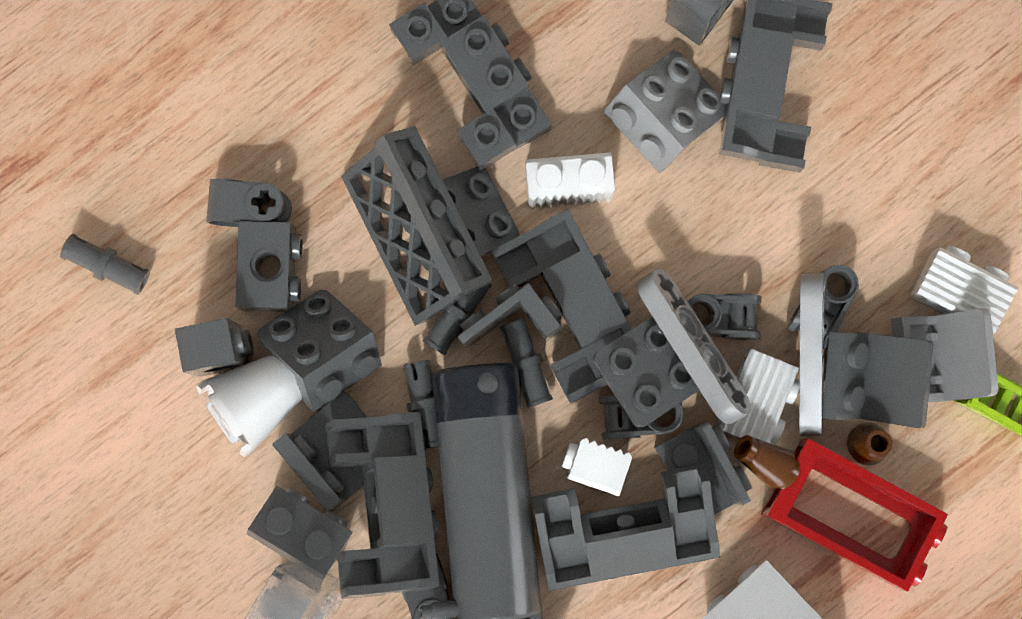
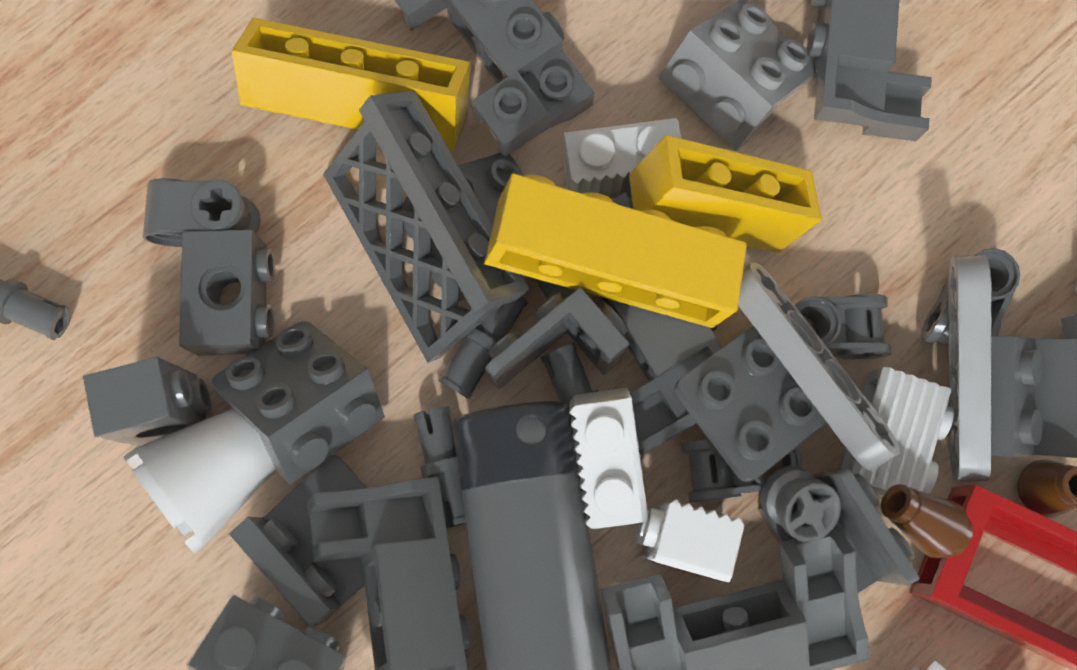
camera: 10 degrees left, 5 degrees down
none -> yellow brick [231,17,470,150]
none -> yellow brick [484,173,747,328]
none -> white brick [569,388,648,529]
none -> yellow brick [629,135,822,253]
none -> flat silver wheel [760,466,841,542]

